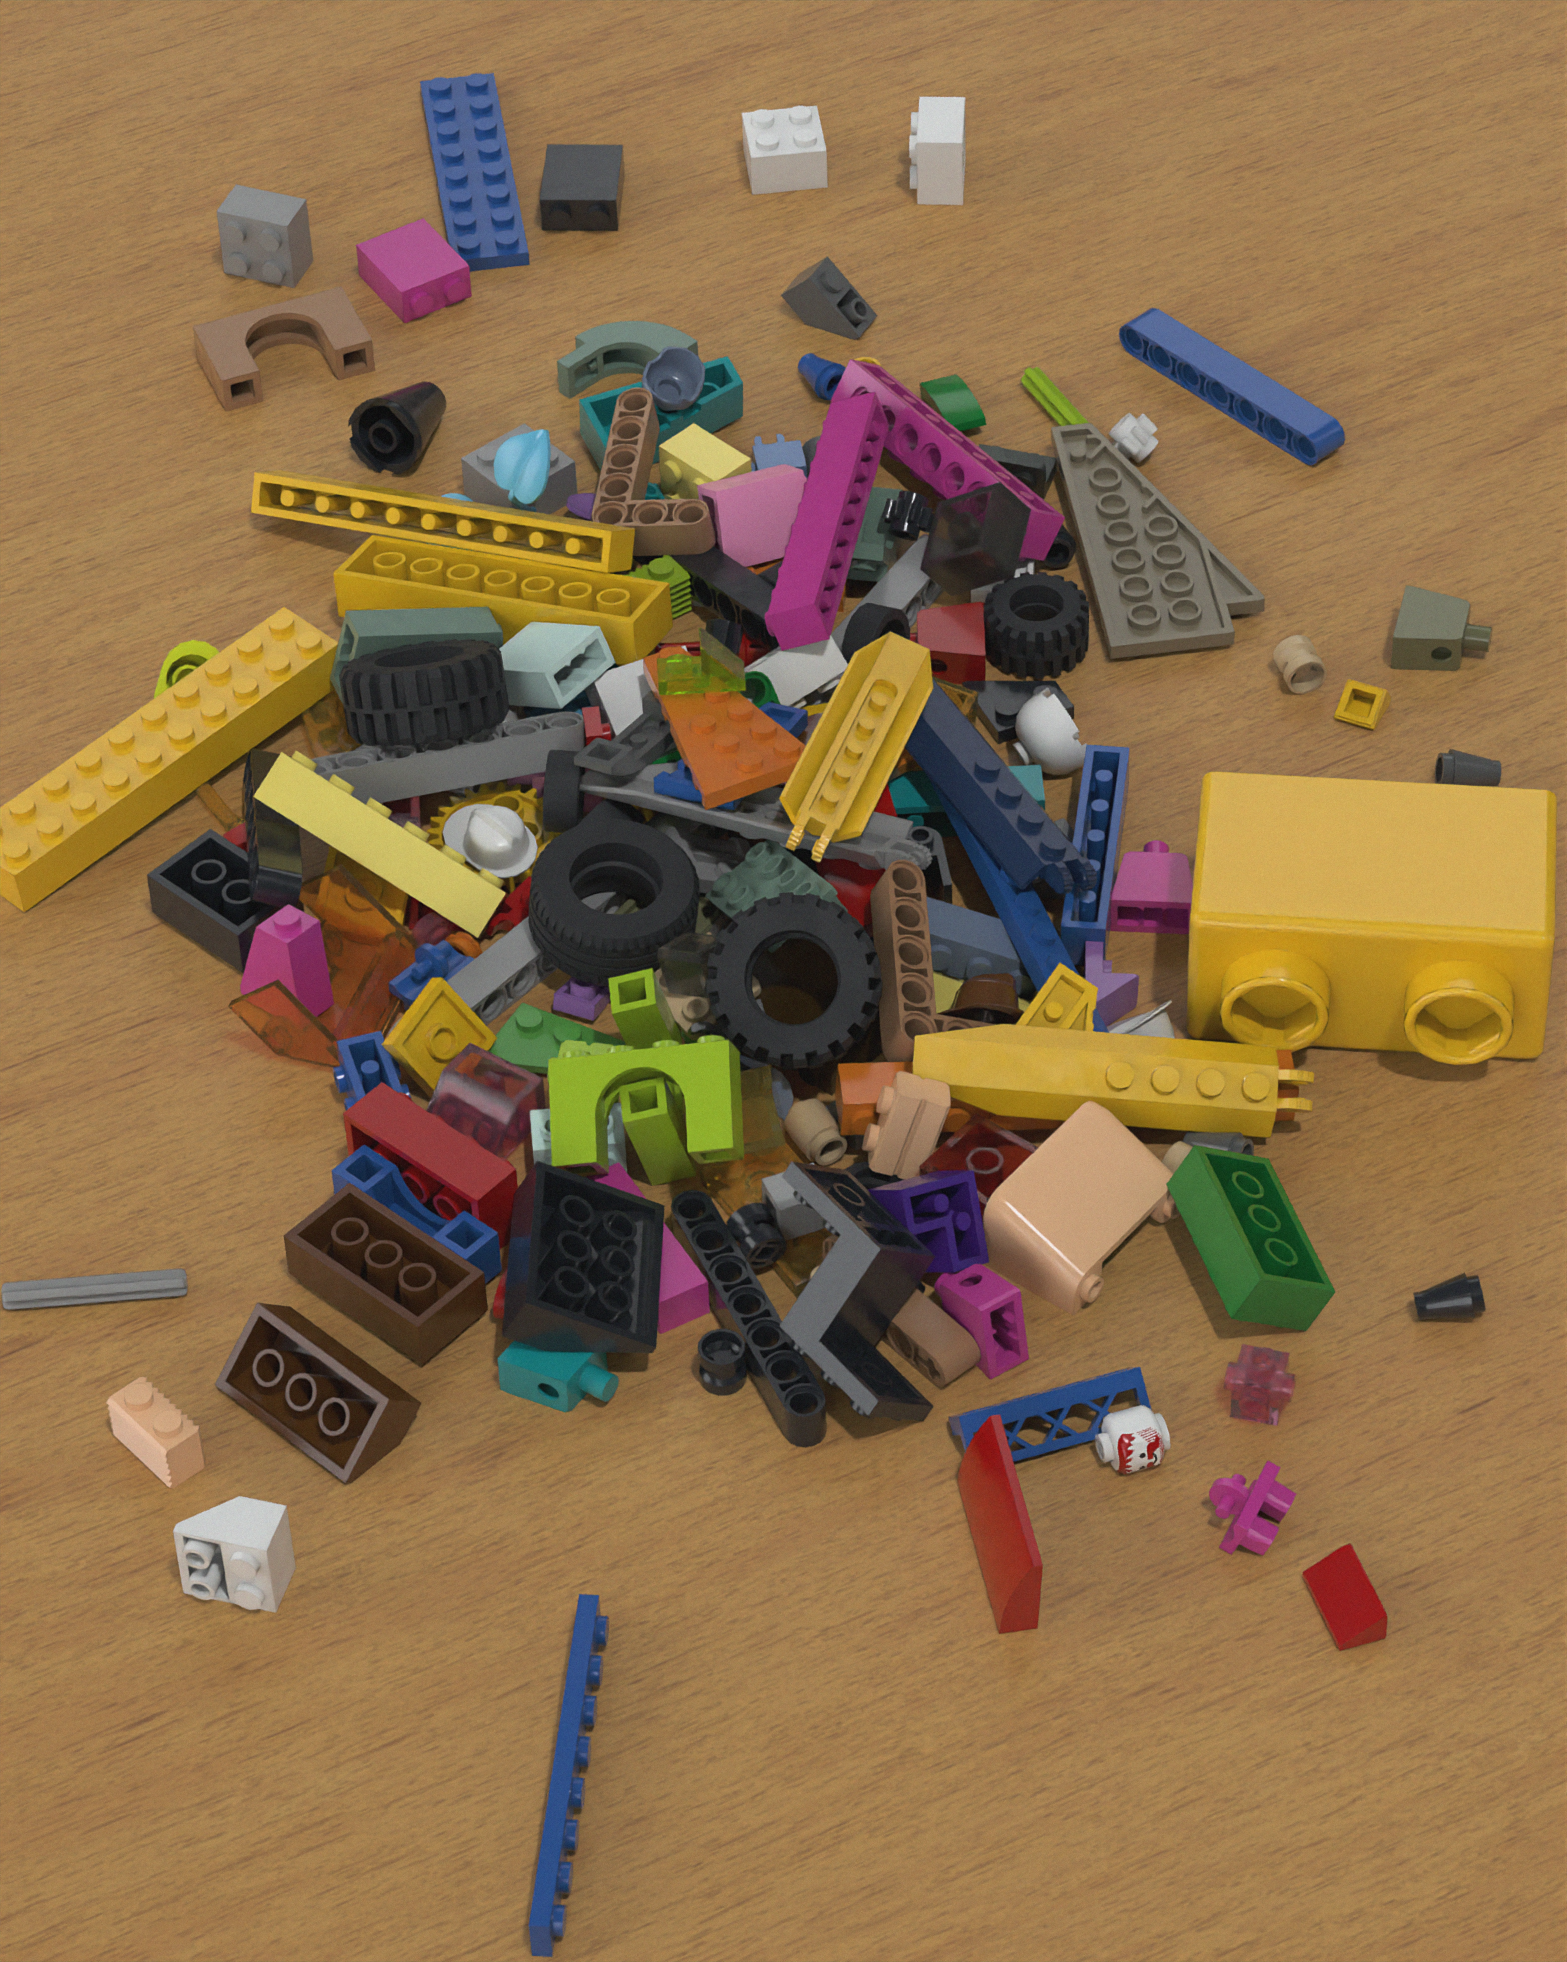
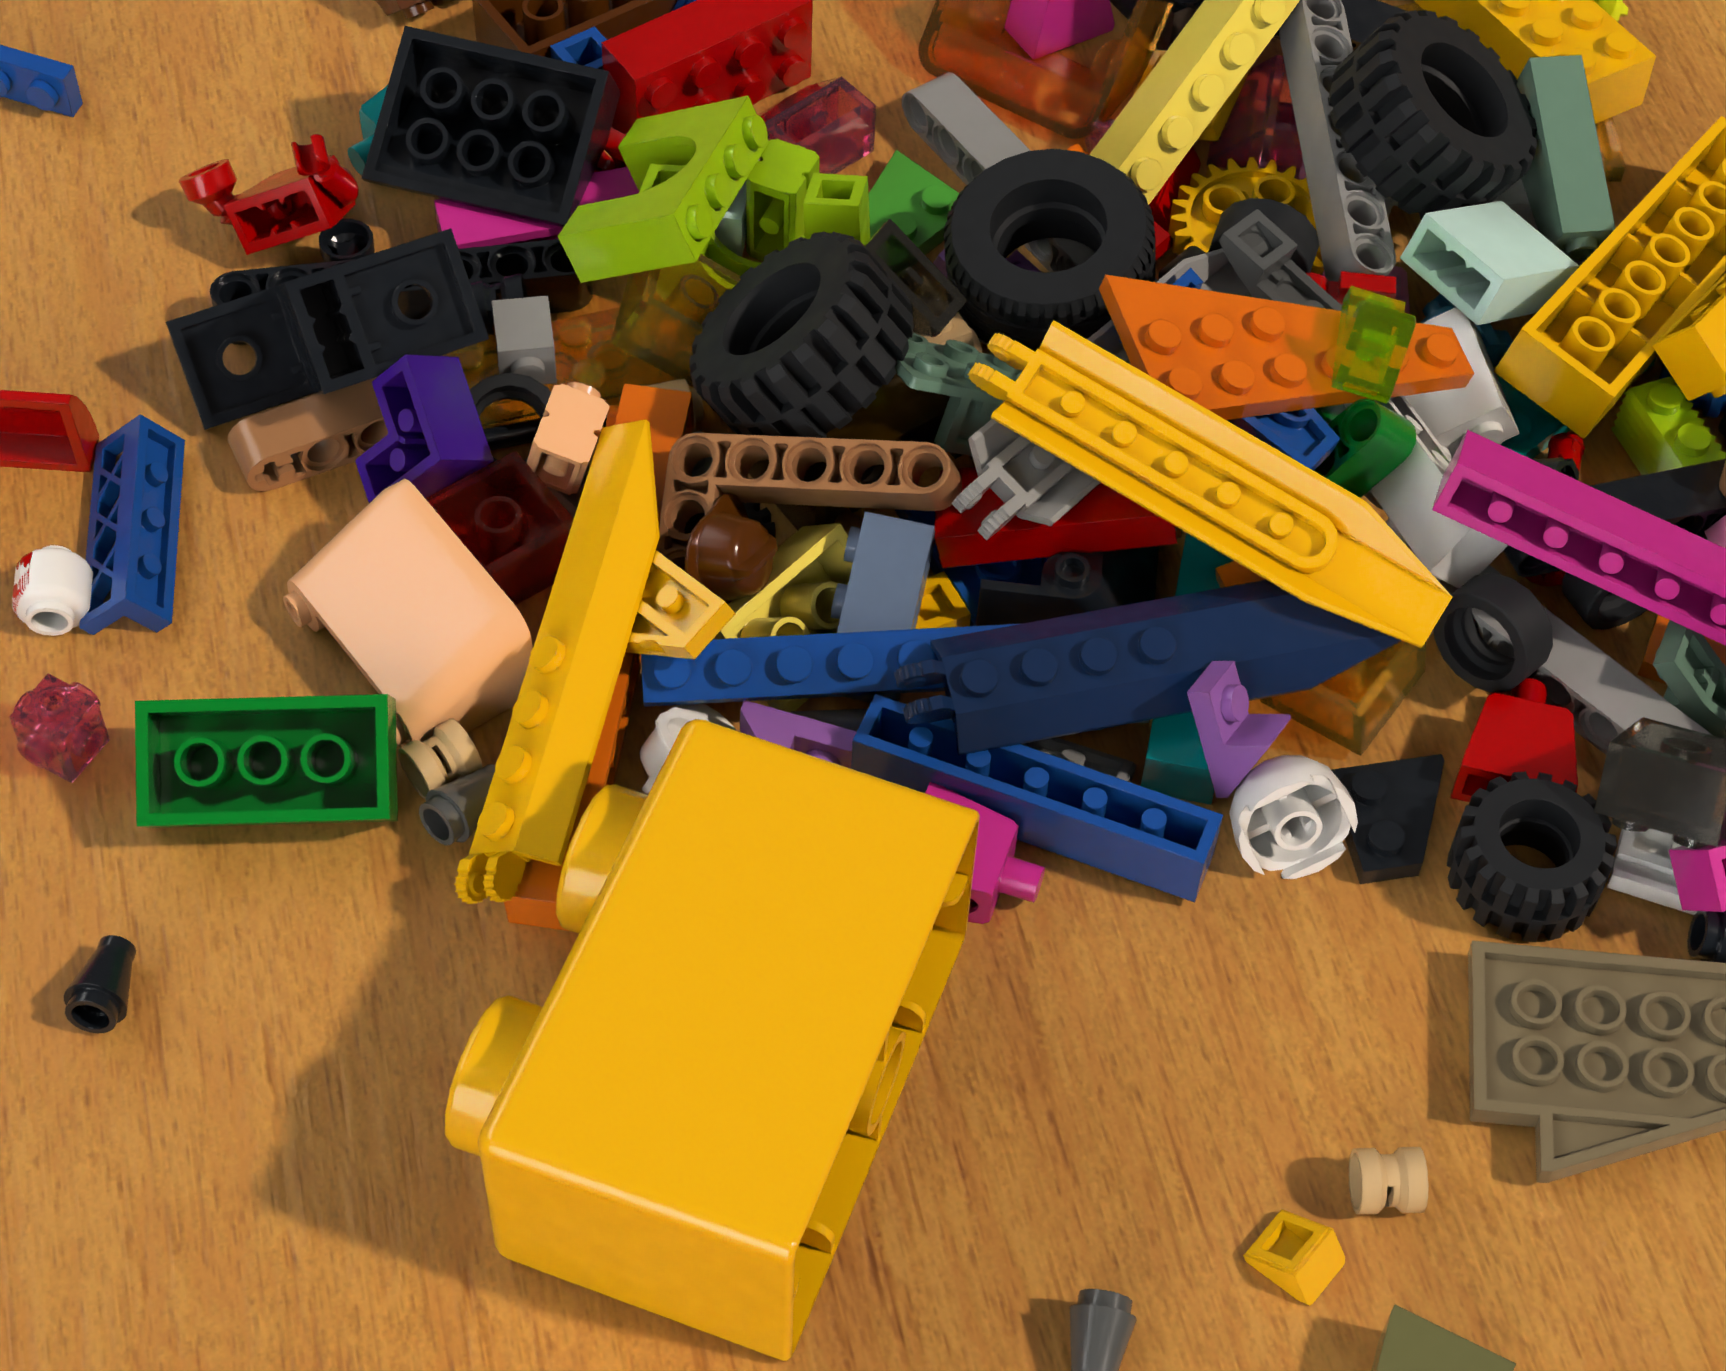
camera: 100 degrees right, 10 degrees up
blue brick [333,1031,411,1111] -> none
yellow plate [382,977,497,1105] -> none
blue hips [389,939,474,1011] -> none
white piece [443,804,538,879] -> none
dark pink torso [934,1264,1029,1380] -> none
none -> red torso [179,134,359,255]
none -> medium lavender slope [1187,661,1291,798]

